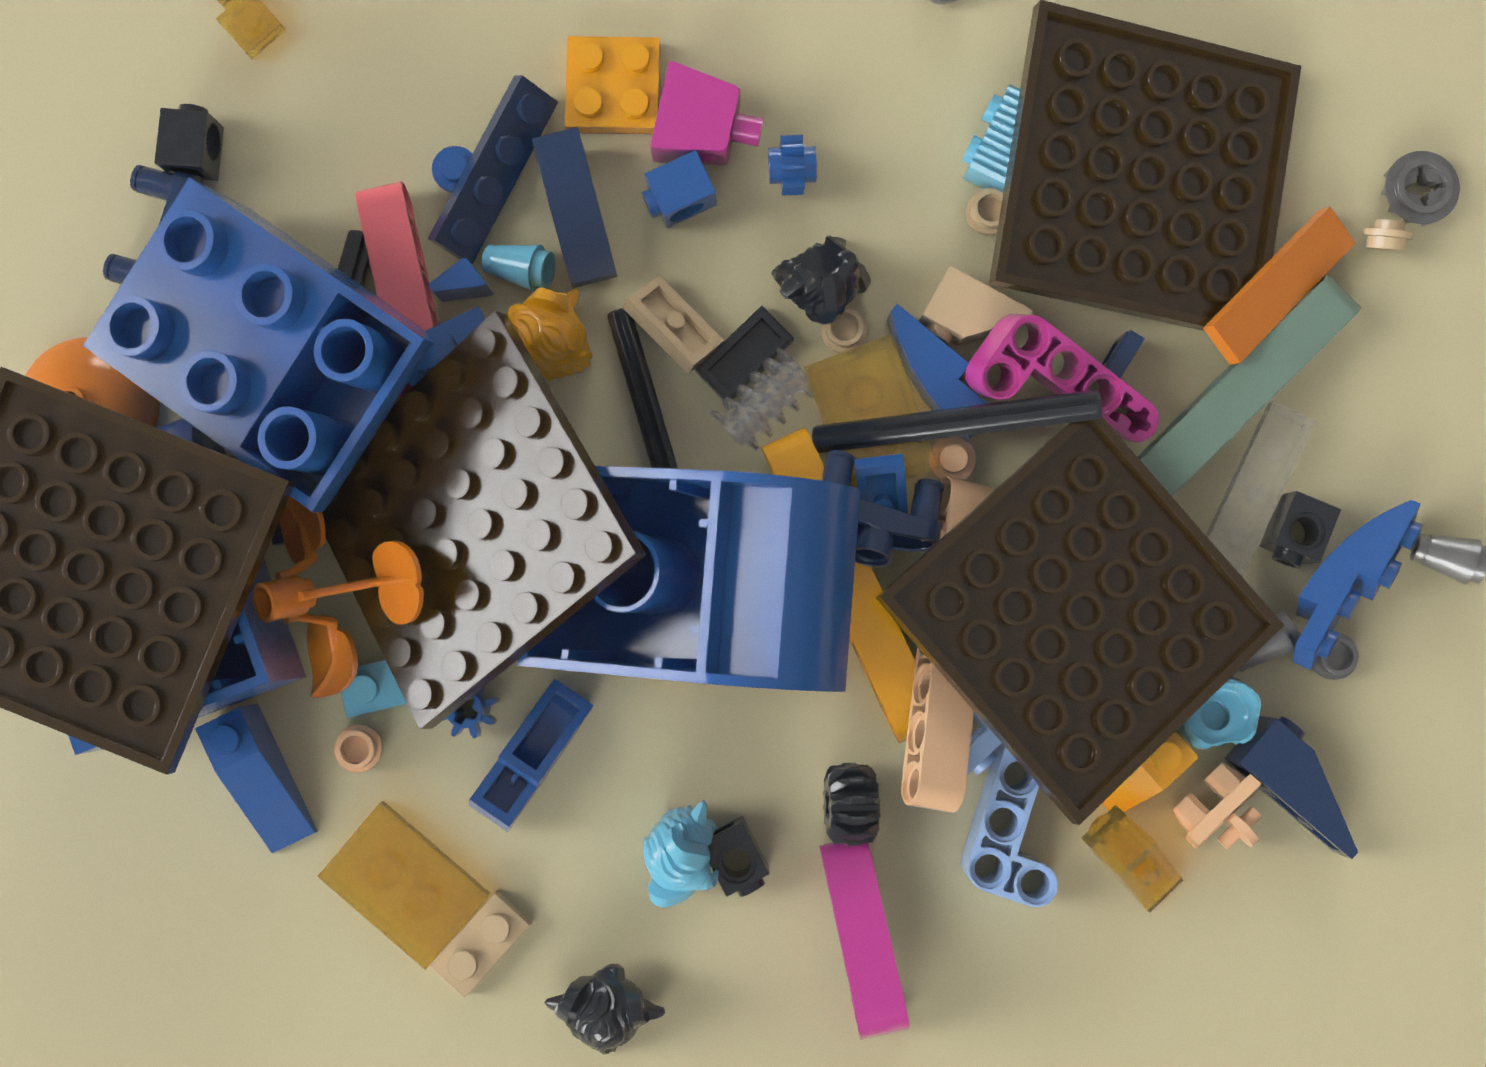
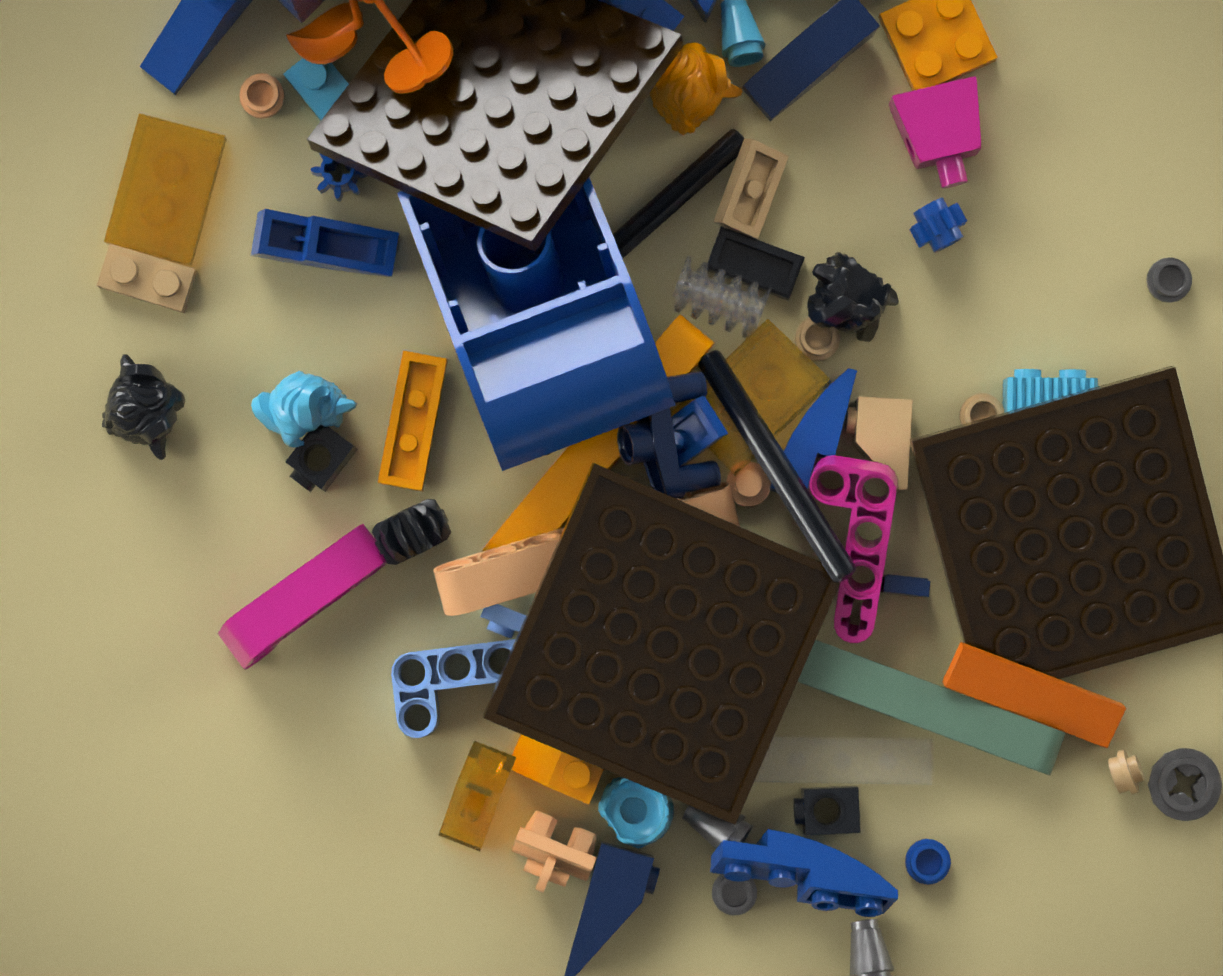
camera: 65 degrees right, 0 degrees up
blue brick [641,150,717,228] -> none
none -> light orange plate [377,350,448,492]
none -> blue plate [905,839,951,885]

